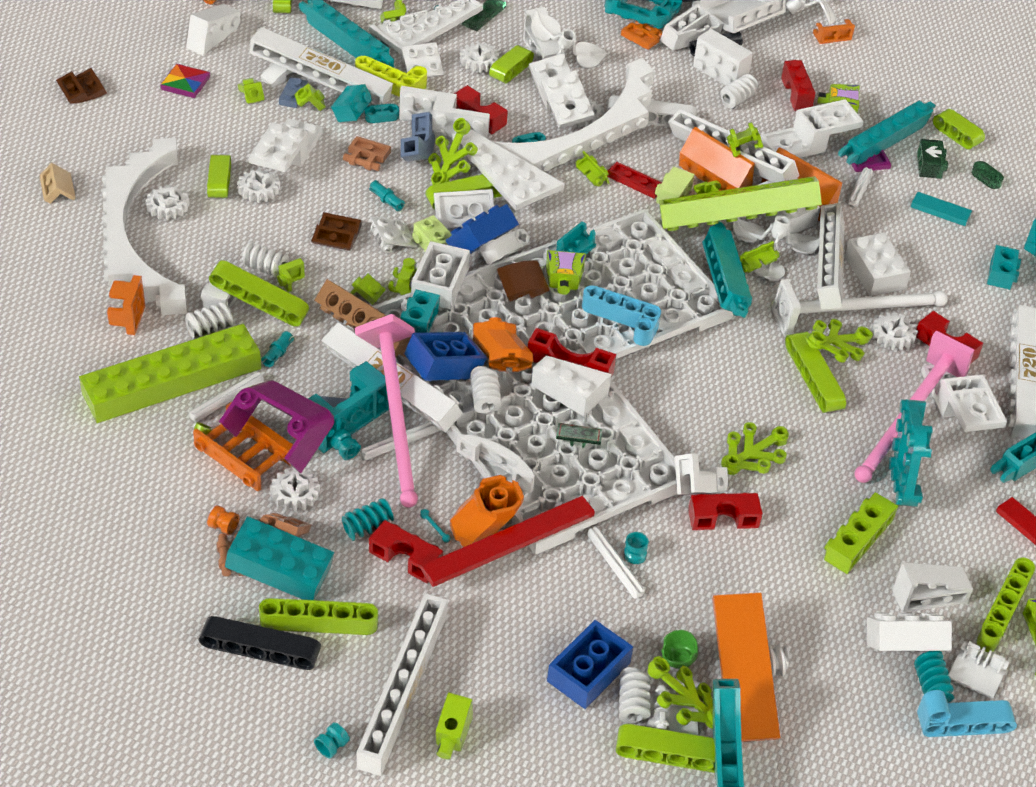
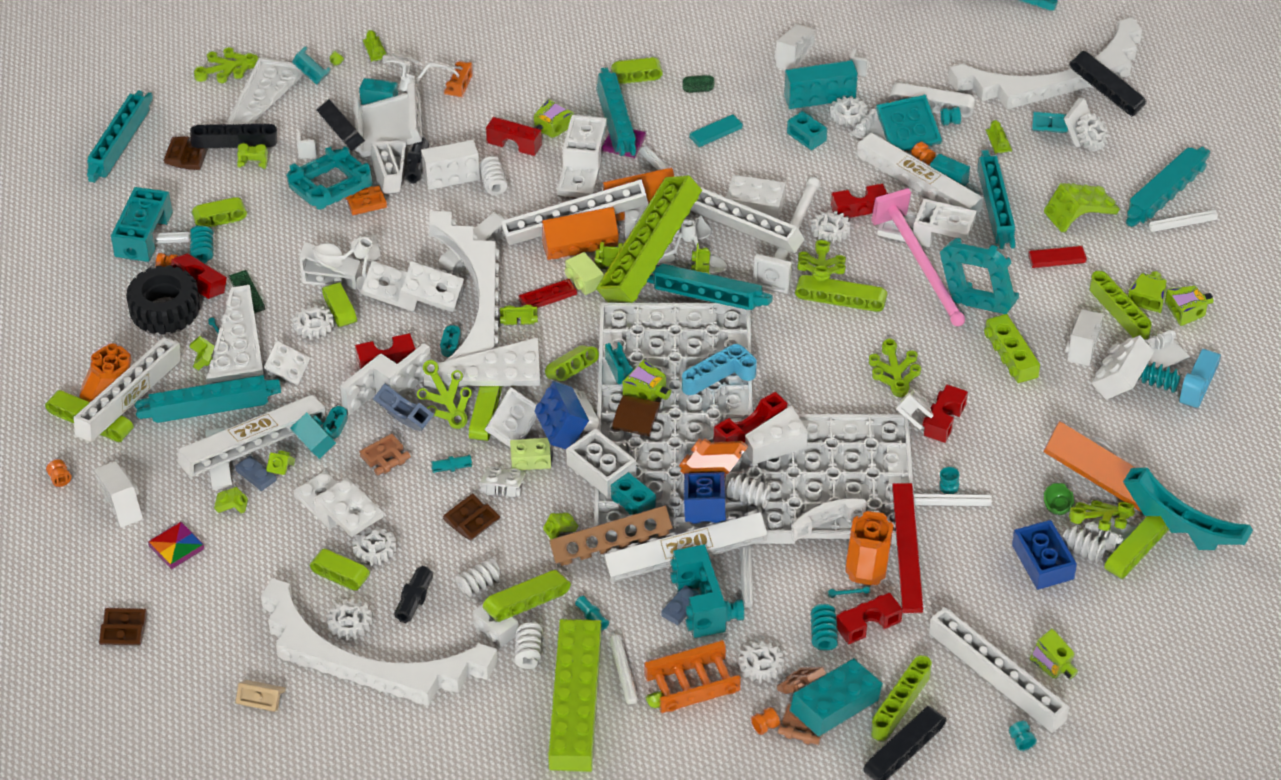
camera: 55 degrees left, 0 degrees up
orange panel [107,275,146,335] -> none
magenta windscreen [219,380,334,473] -> none
lime bracket [277,258,305,292] -> none
neon yellow beam [355,56,427,97] -> none
bright pink piece [355,314,418,508] -> none
lime piece [388,258,417,295] -> none
clear green piece [556,423,602,448] -> none
lime piece [726,122,763,157] -> none
clear green brick [917,139,948,179] -> none
none -> black piece [394,566,433,623]
none -> lime beam [545,345,599,381]

